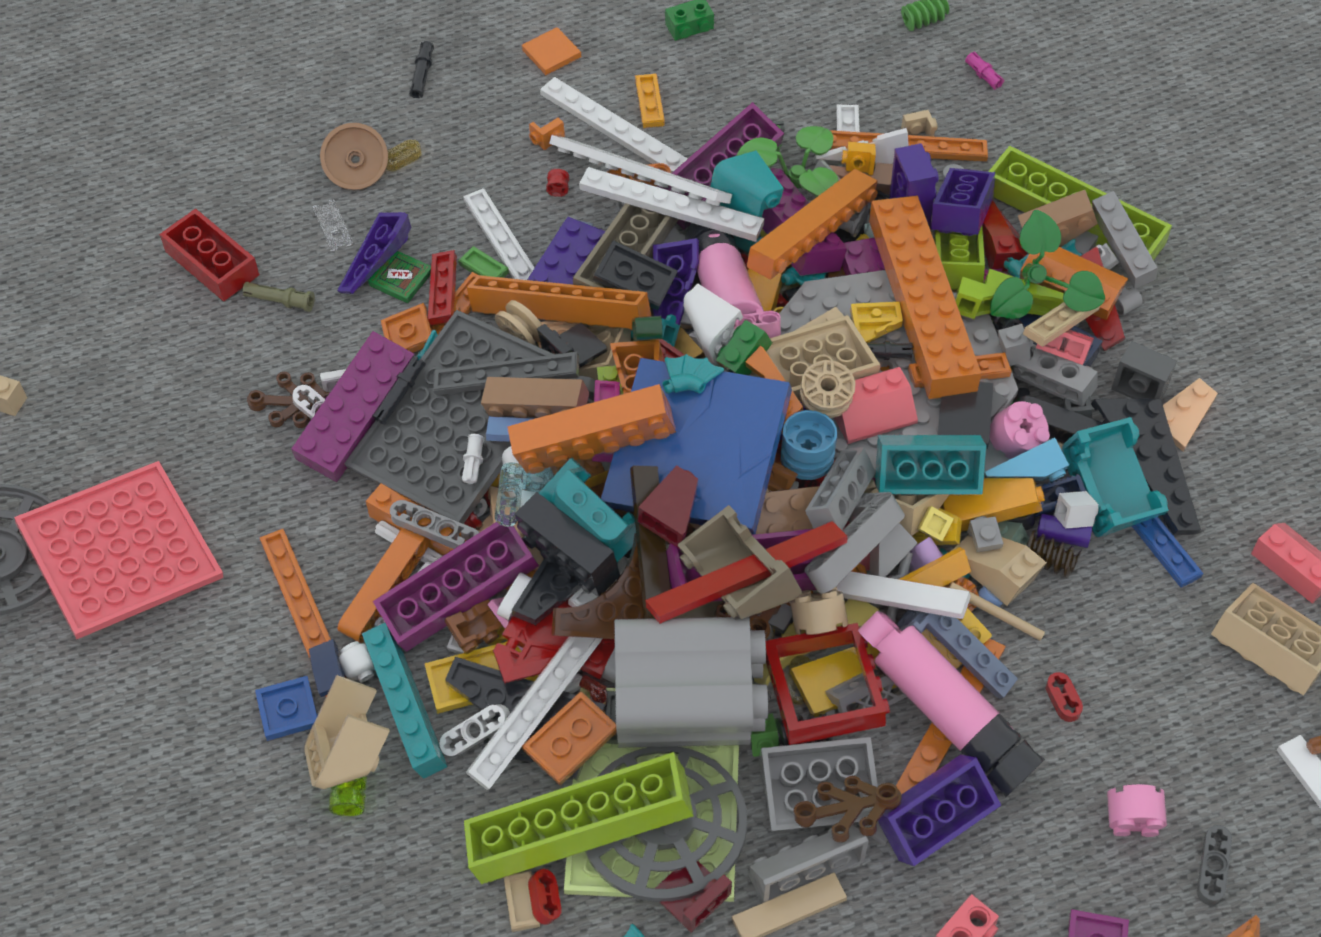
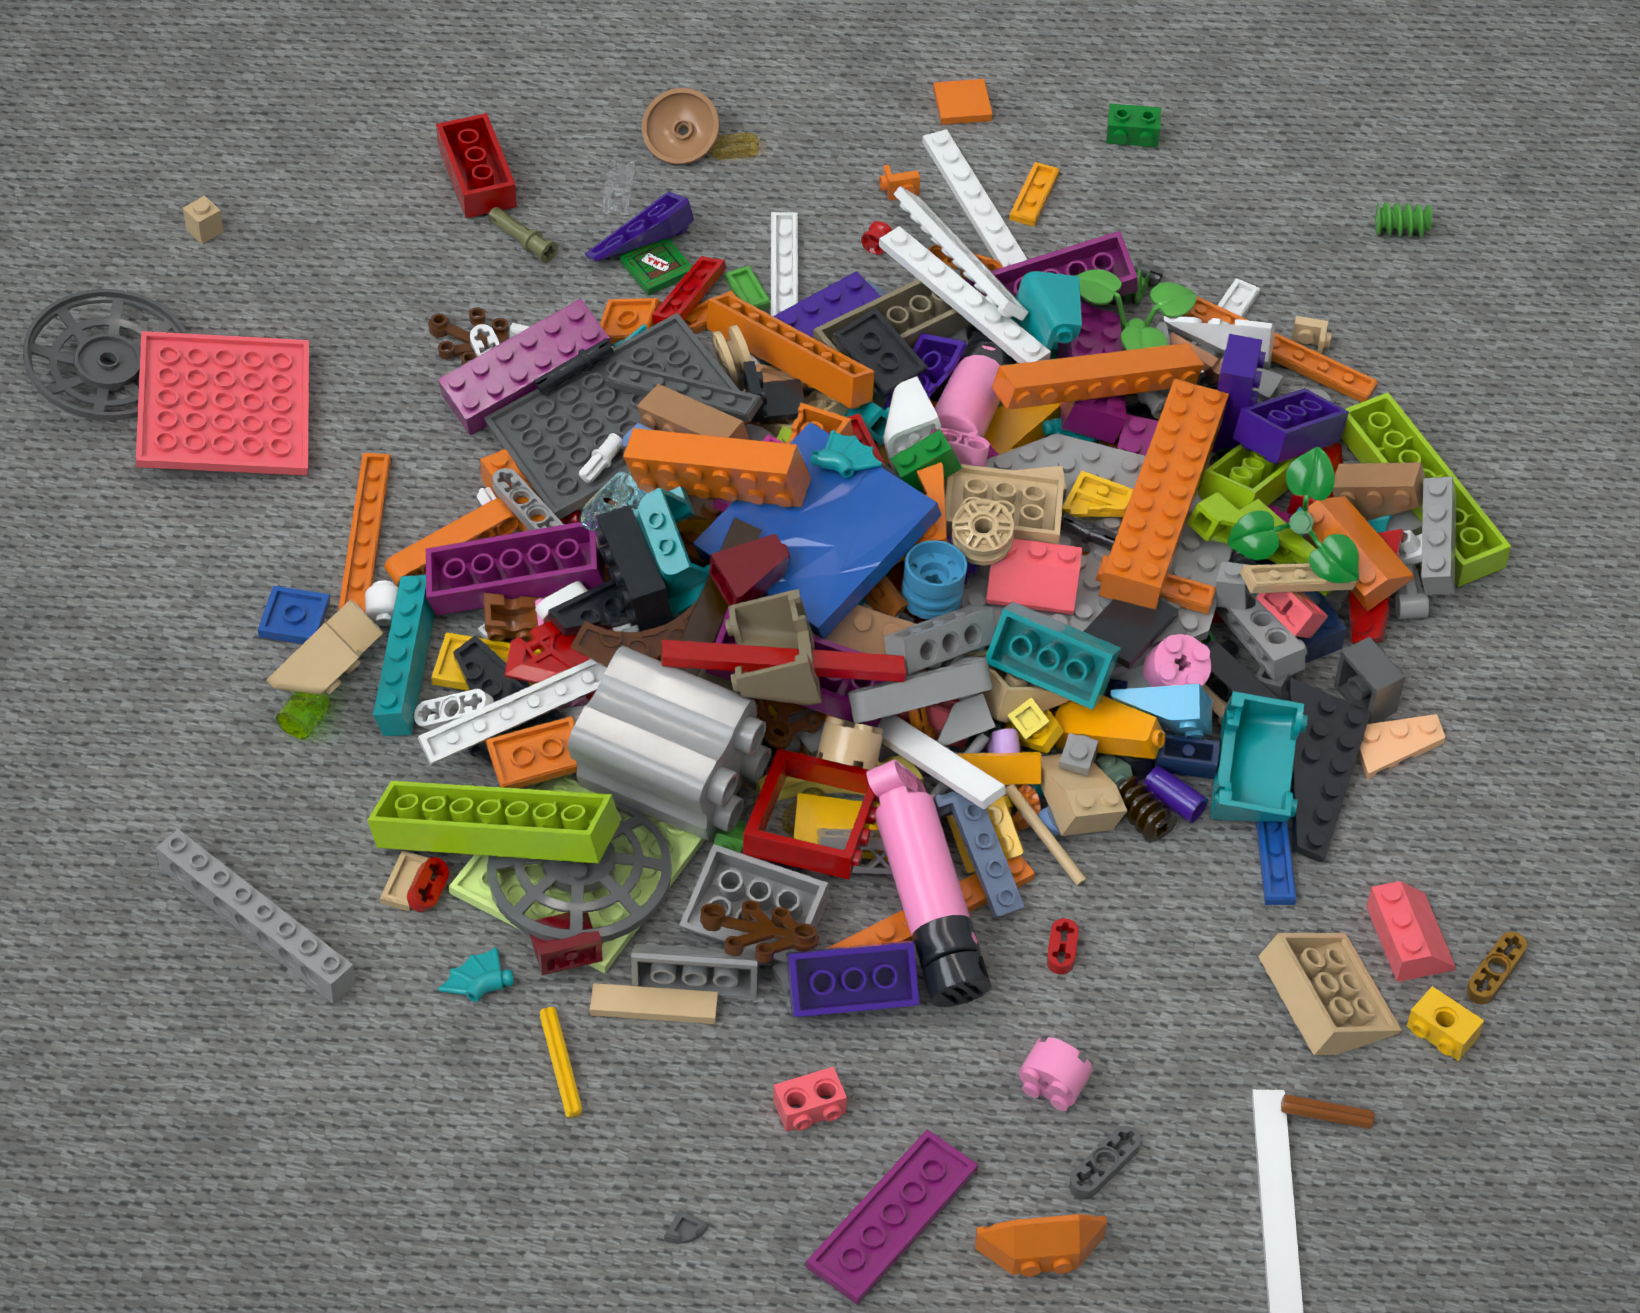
camera: 25 degrees right, 5 degrees down
dark blue slope [309,639,345,697] -> none
black pin [409,41,434,98] -> none
dark green beam [632,316,663,341] -> none
light orange brick [841,142,876,175] -> none
dark pink pin [965,51,1004,90] -> none
white brick [1054,491,1098,528] -> none

